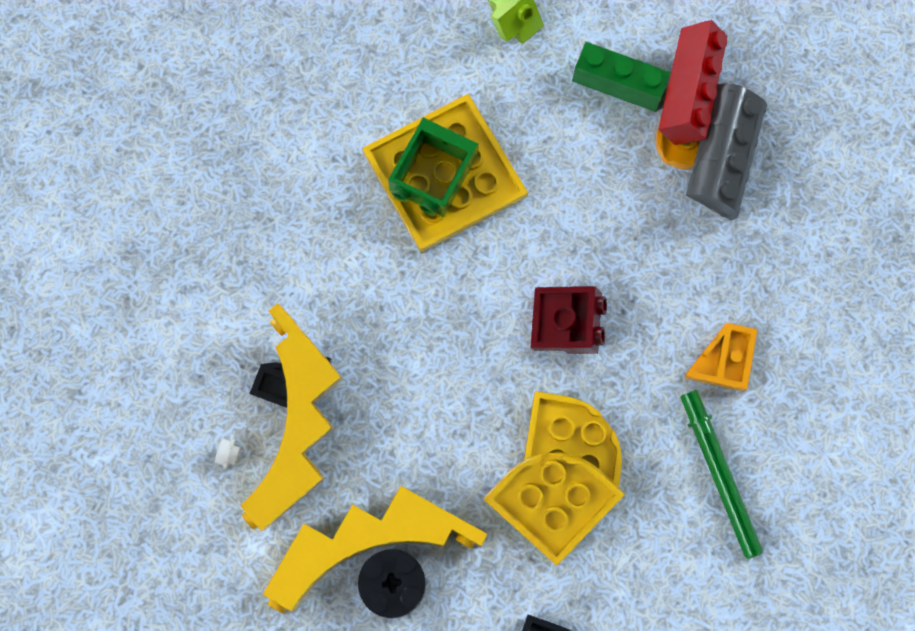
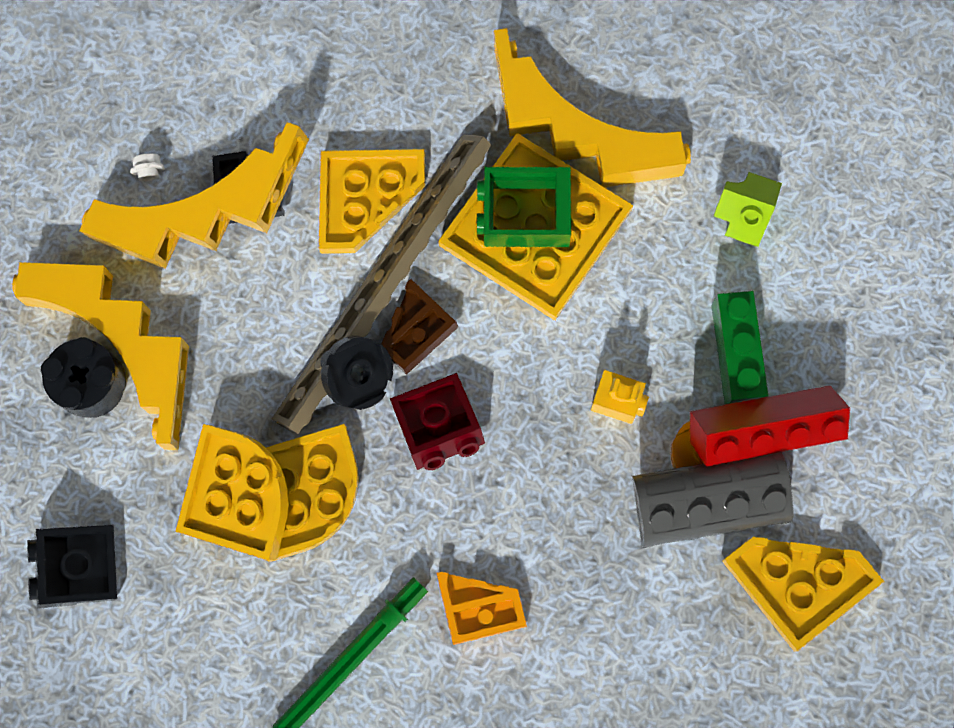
camera: 70 degrees right, 0 degrees up
none -> dark tan plate [272,134,491,434]
none -> yellow plate [319,149,425,254]
none -> black plate [320,336,393,410]
none -> reddish brown wing [381,279,458,375]
none -> yellow arch [494,28,691,187]
none -> yellow brick [591,370,649,424]
none -> yellow plate [722,537,884,652]

